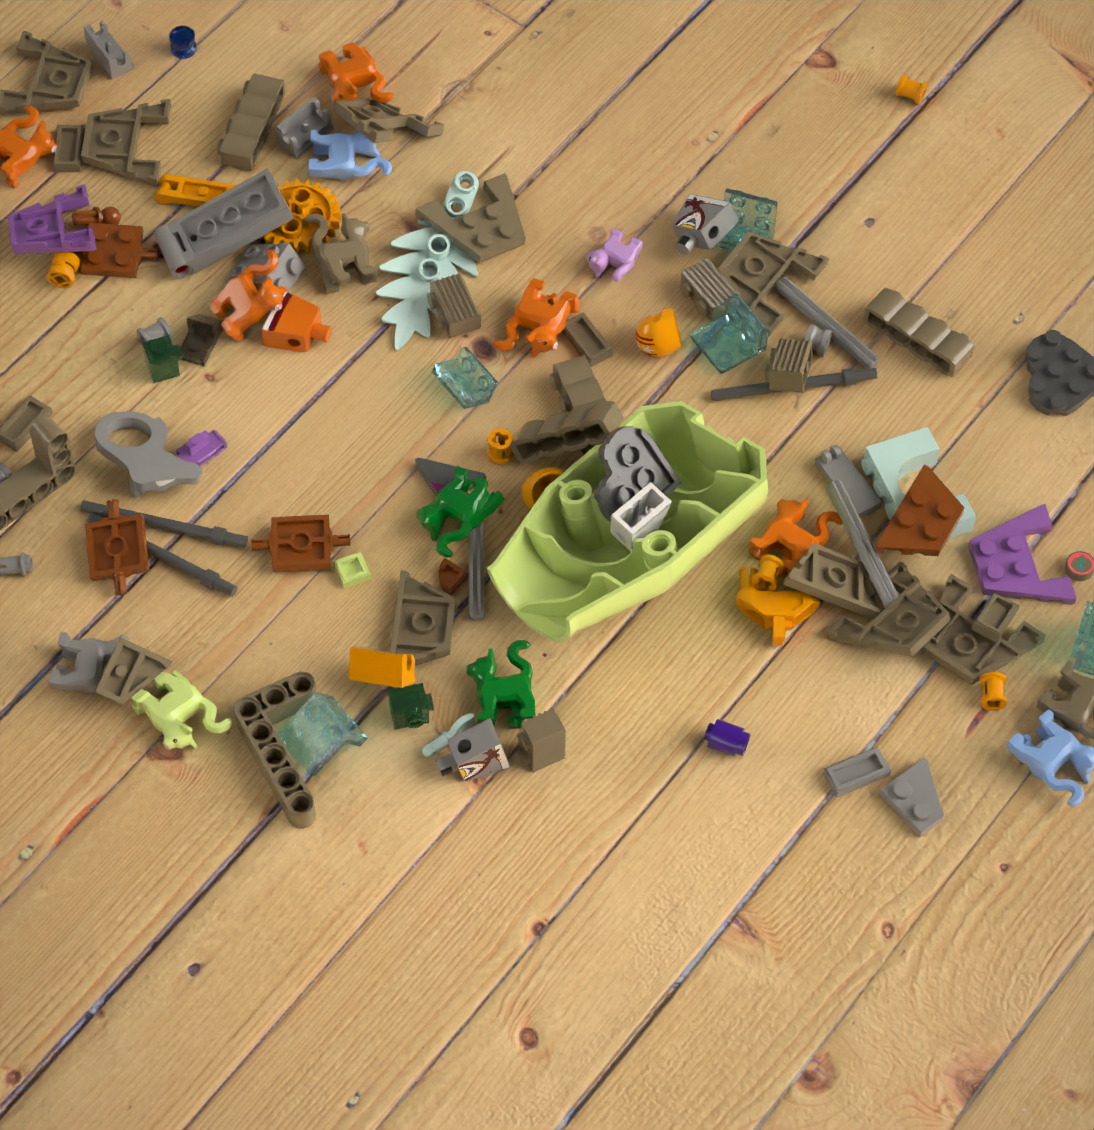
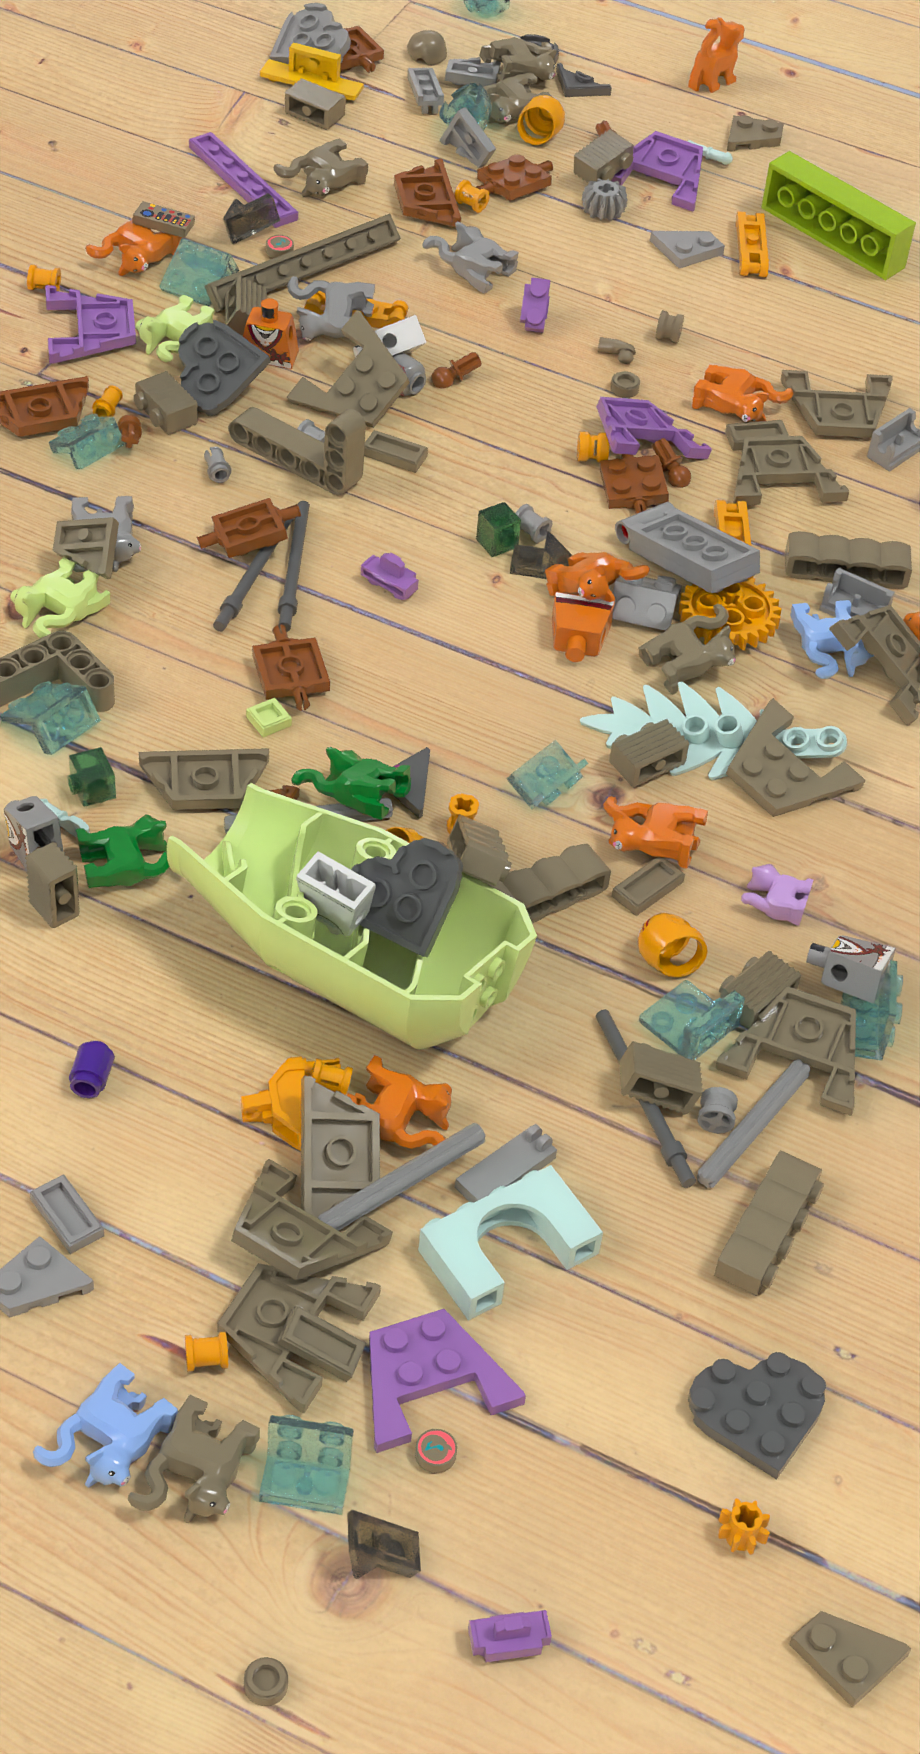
camera: 75 degrees right, 10 degrees down
light grey animal [95,411,202,498] -> none
light orange hinge [349,646,416,688] -> none
dark orange wing [874,464,965,556] -> none

